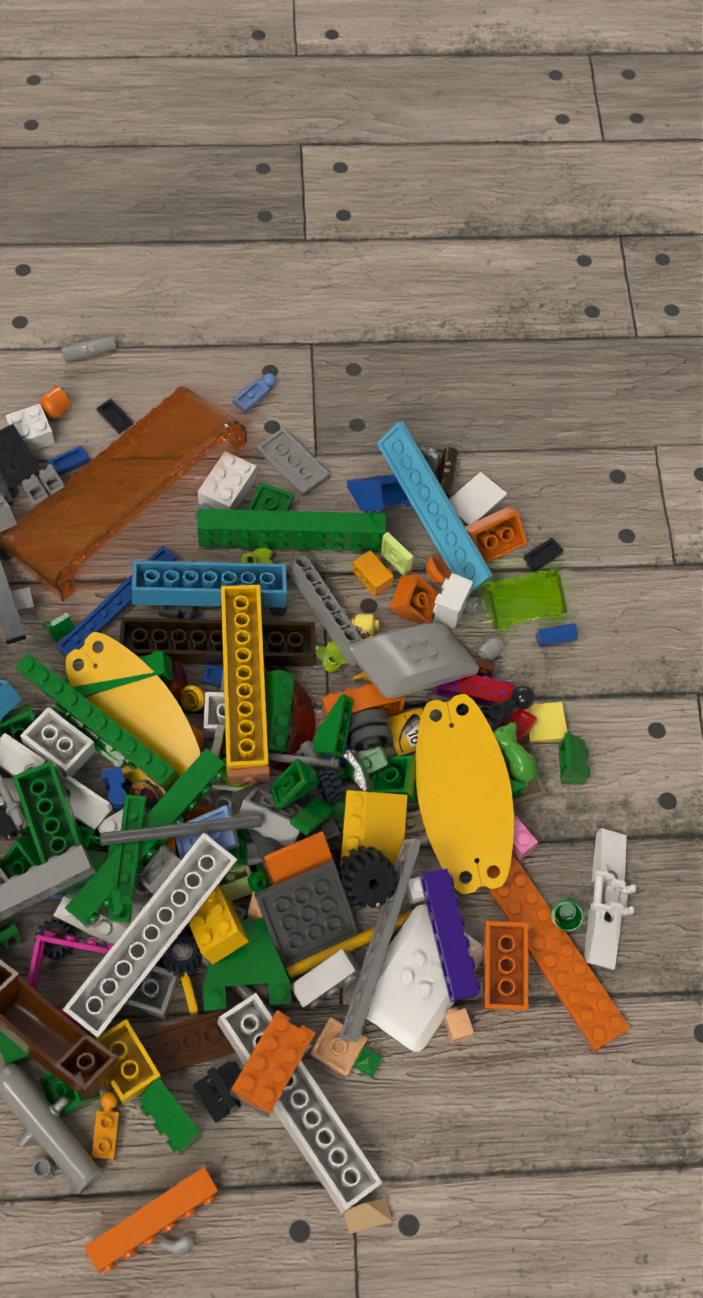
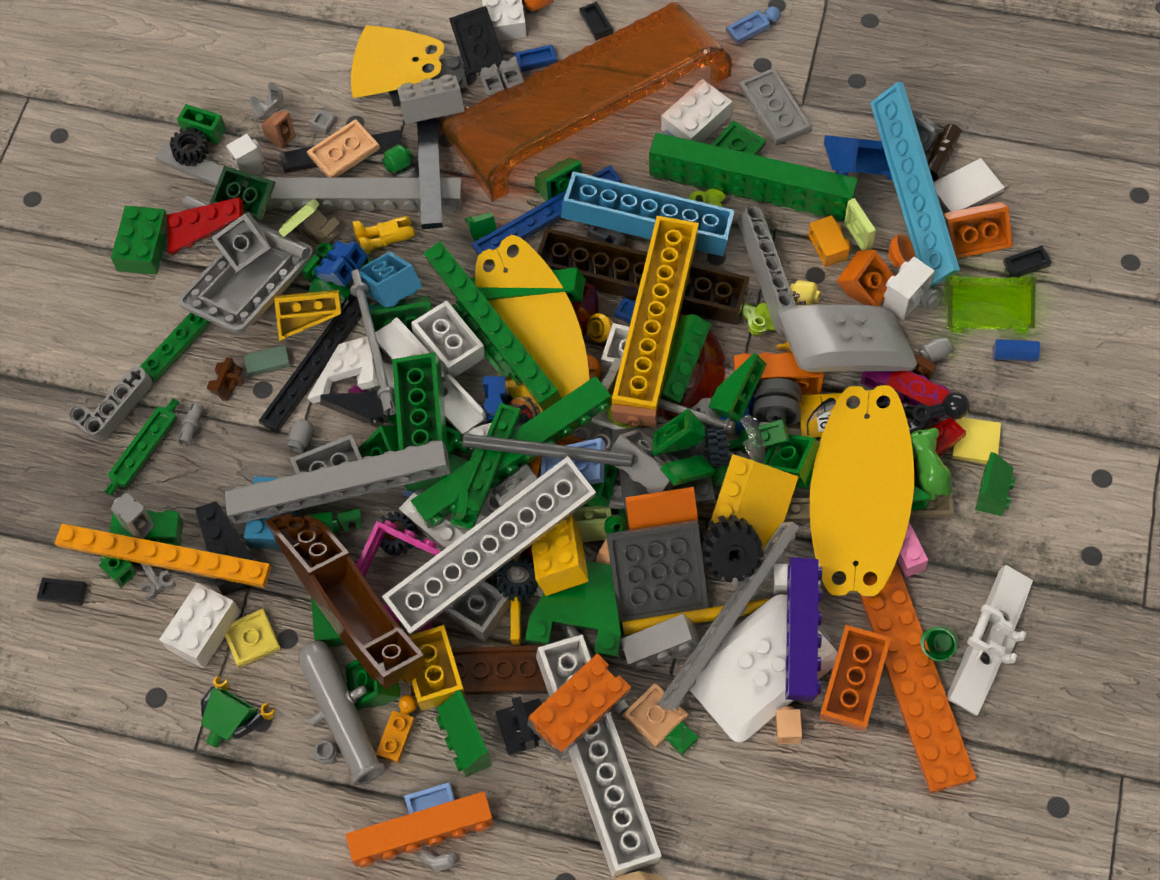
camera: 25 degrees right, 0 degrees up
none -> light blue tile [404,782,455,814]
none -> green slope [534,158,582,201]

